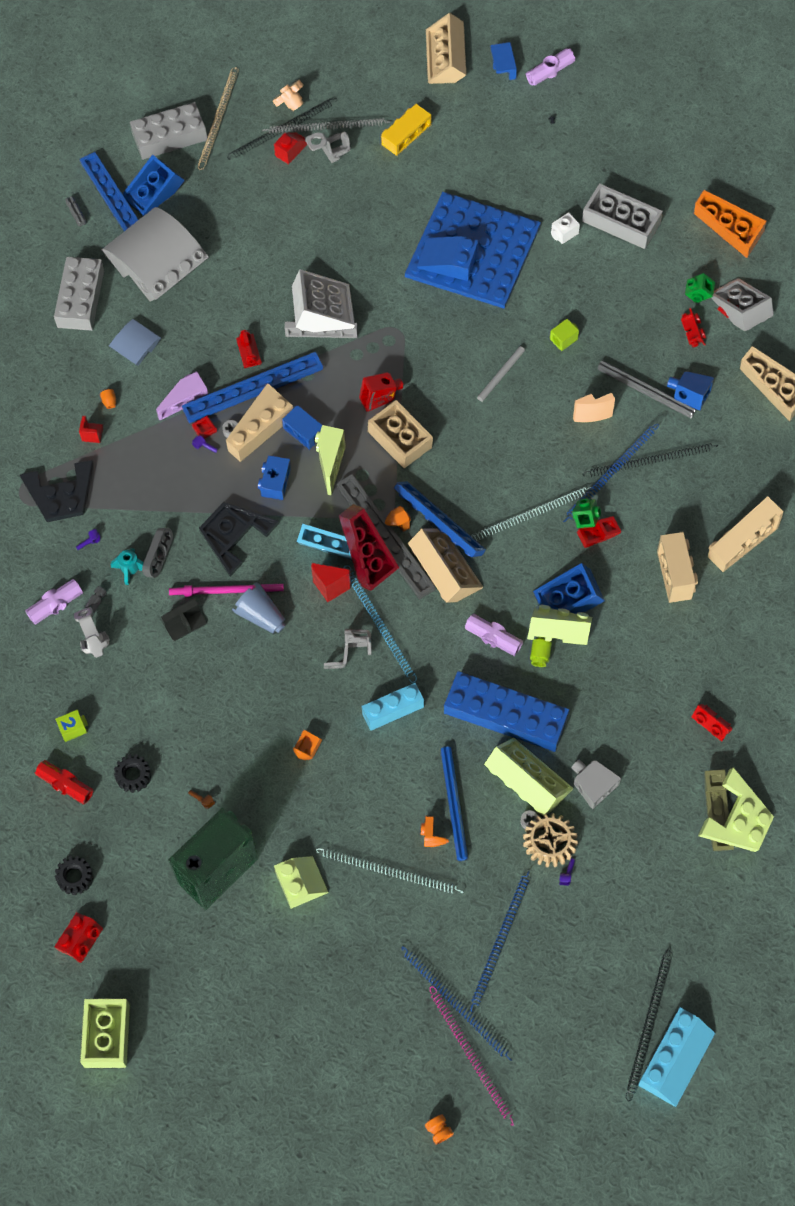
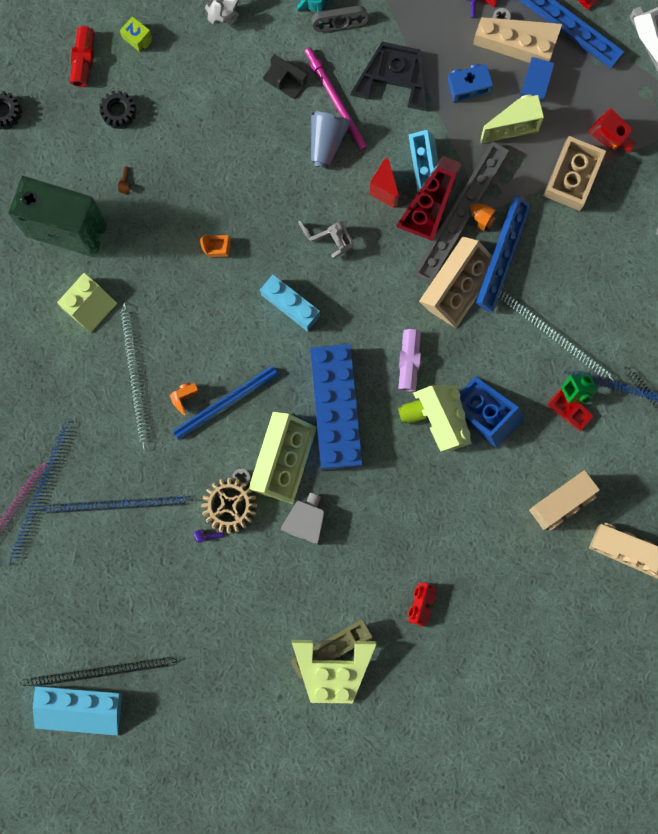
camera: 65 degrees right, 15 degrees up
medium azure piece [343,565,417,683] -> none

